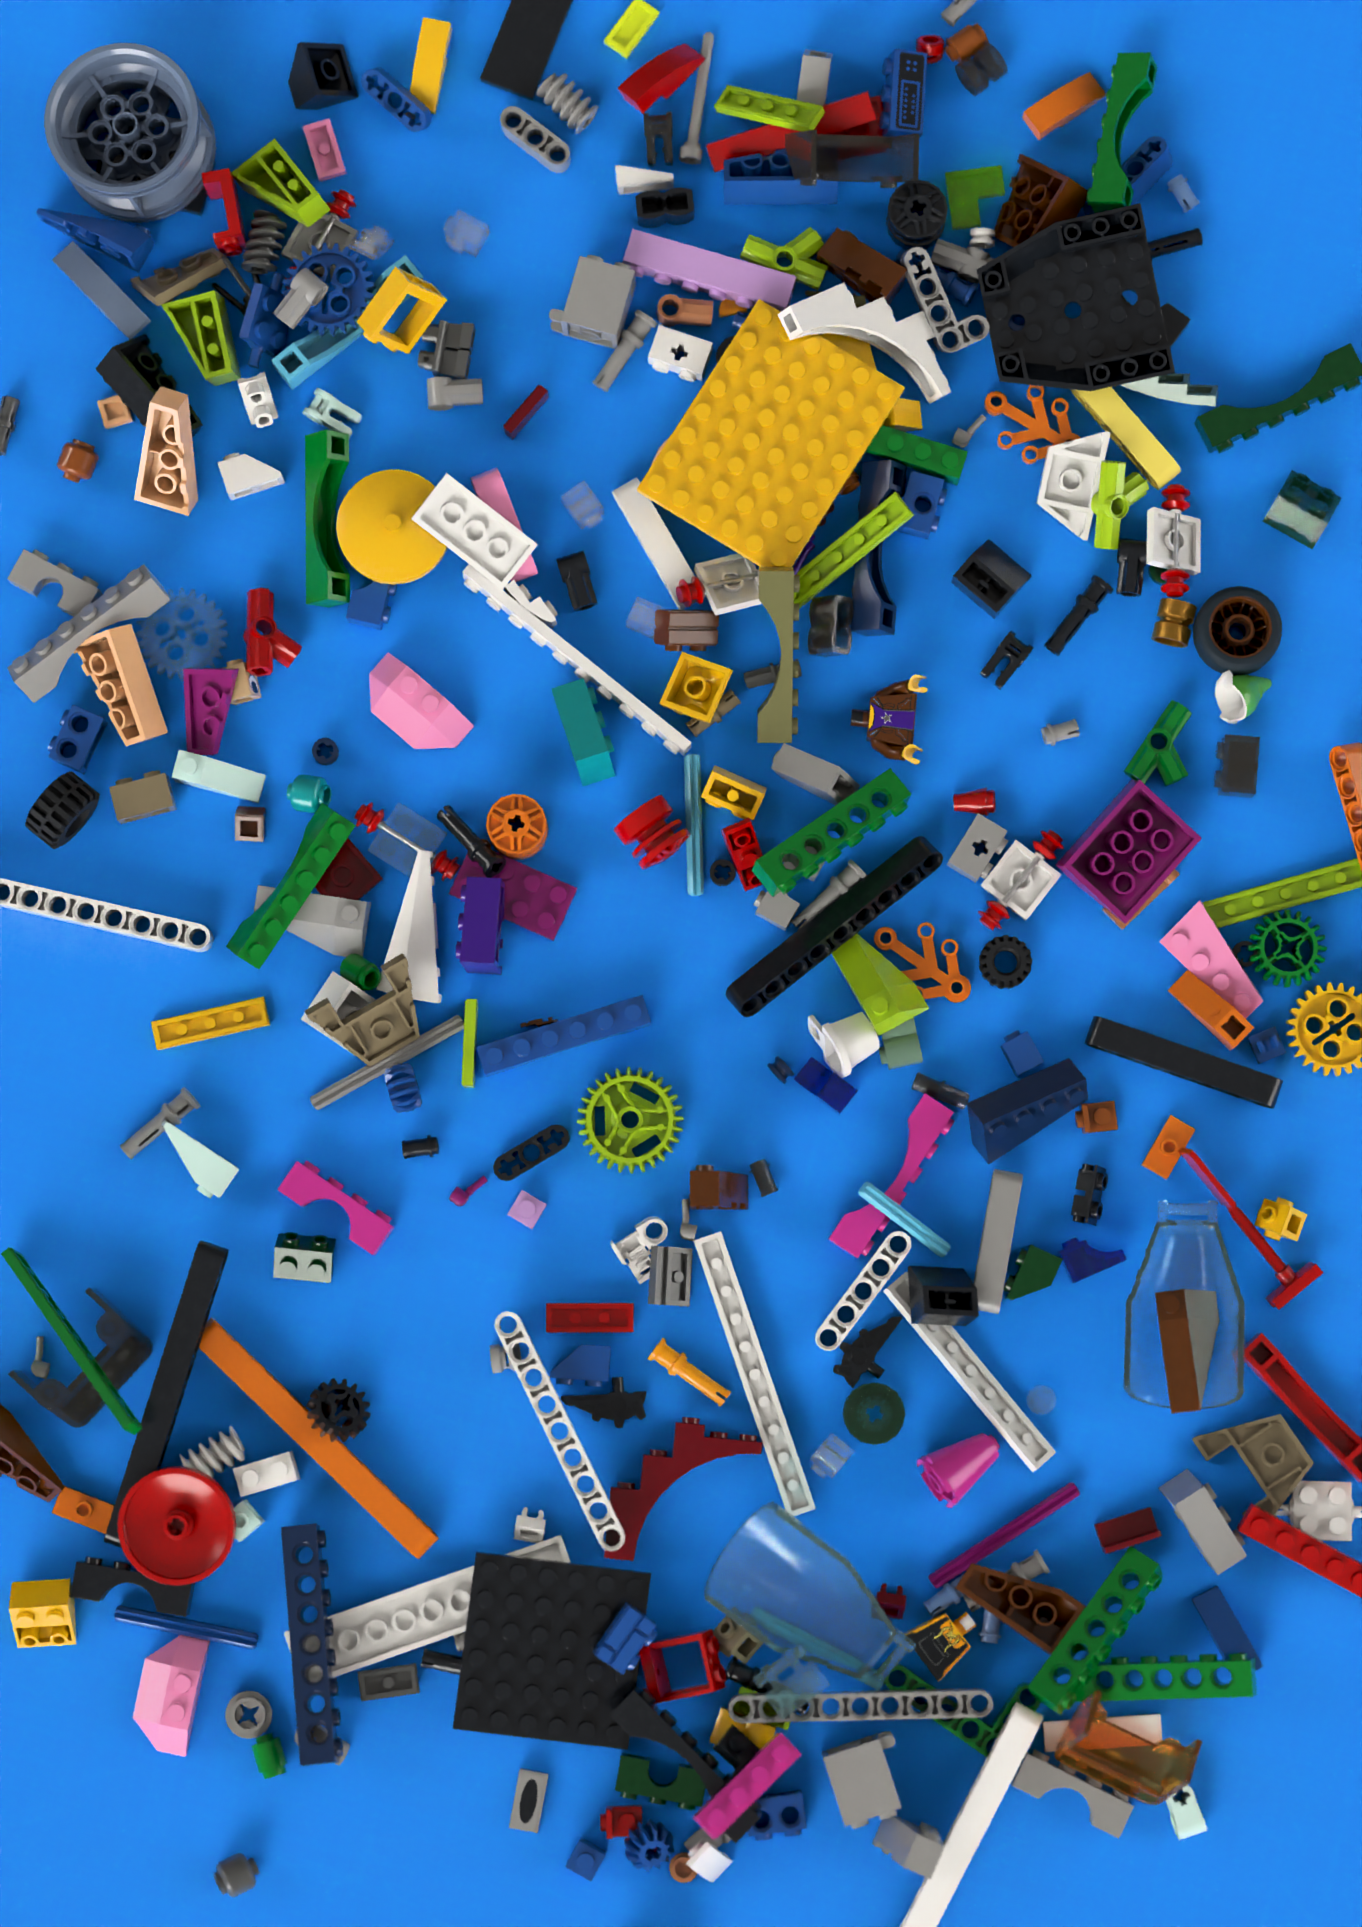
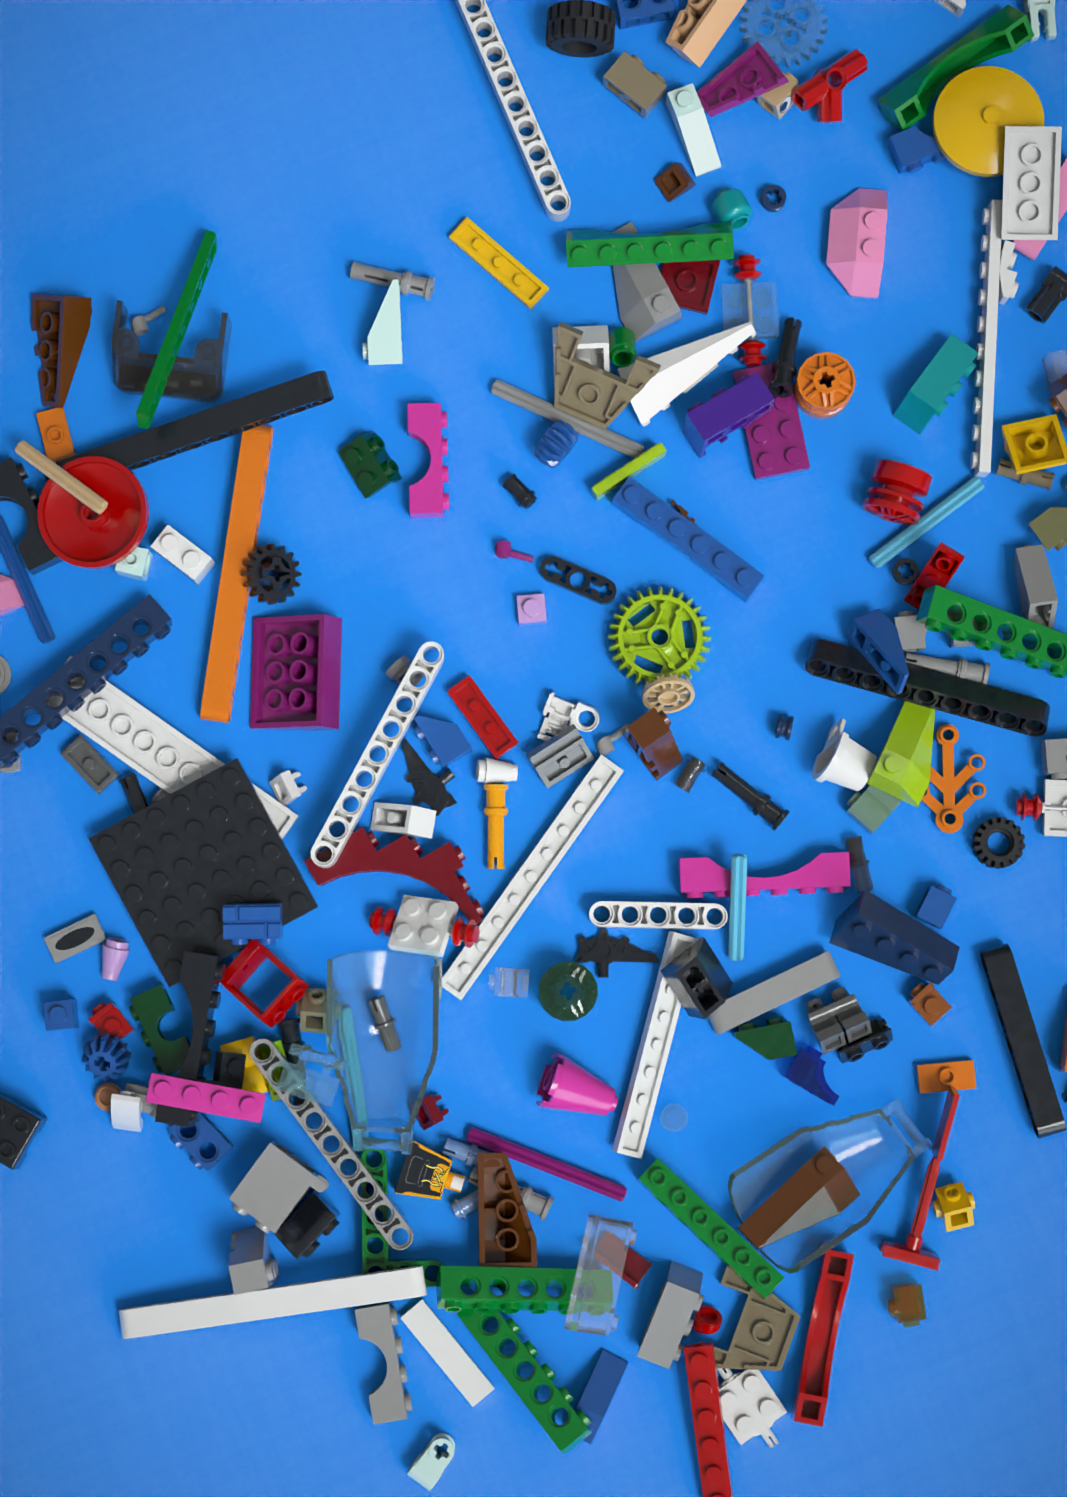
camera: 50 degrees right, 0 degrees up
white piece [179,1426,245,1478] -> none
yellow brick [701,765,767,820] -> none
clear blue arch [794,1057,858,1115] -> none
clear orange windscreen [1054,1690,1202,1805] -> none
none -> tan axle [14,440,108,514]
none -> lavender cone [101,937,130,981]
none -> magenta slope [250,614,342,730]
none -> black slope [275,1191,340,1259]
none -> dark grey axle [367,995,401,1052]
none -> white plate [369,895,480,957]
none -> white slope [370,802,436,839]
none -> white cone [476,757,518,785]
none -> clear windscreen [563,1210,637,1336]
none -> green brick [638,1158,785,1300]
none -> tan wheel [642,673,695,714]
none -> red tile [692,1306,722,1334]
none -> black pin [711,762,790,831]
none -> dark grey hips [807,987,872,1055]
none -> blue slope [847,609,909,695]
none -> clear orange brick [887,1282,927,1327]

